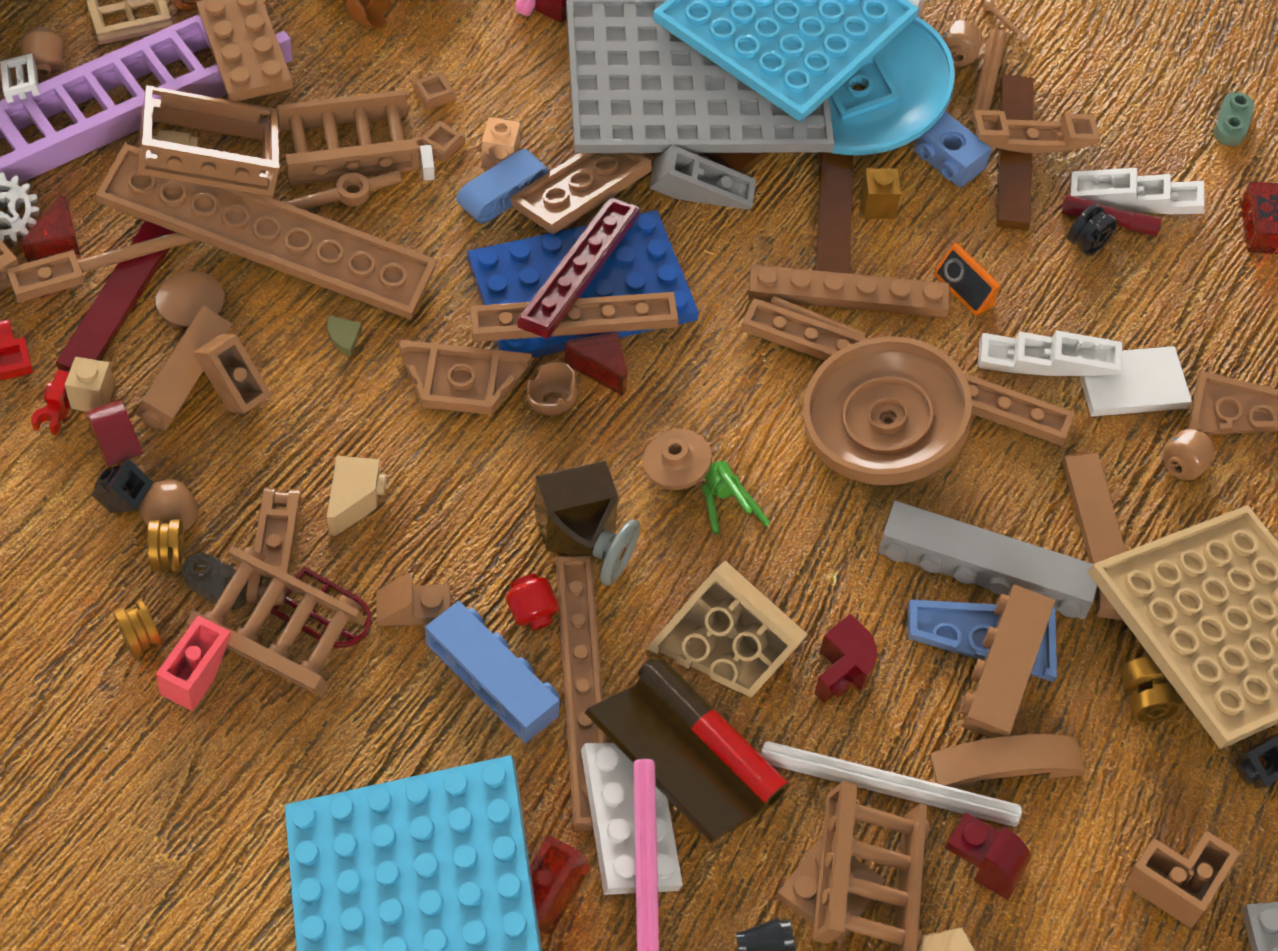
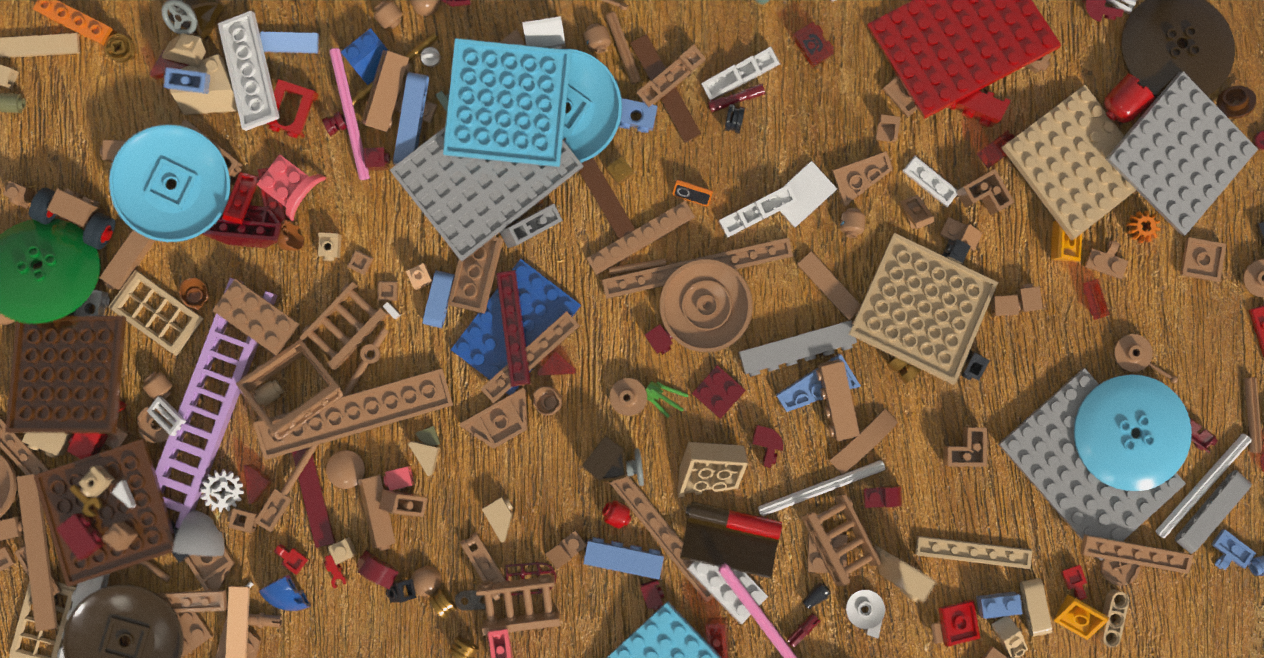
camera: 30 degrees left, 30 degrees up
none -> tan brick [318,233,341,261]
none -> coral brick [383,466,415,490]
none -> tan slope [408,441,440,476]
none -> dark red brick [640,579,665,610]
none -> dark red brick [644,324,673,355]
none -> dark red plate [692,365,746,419]

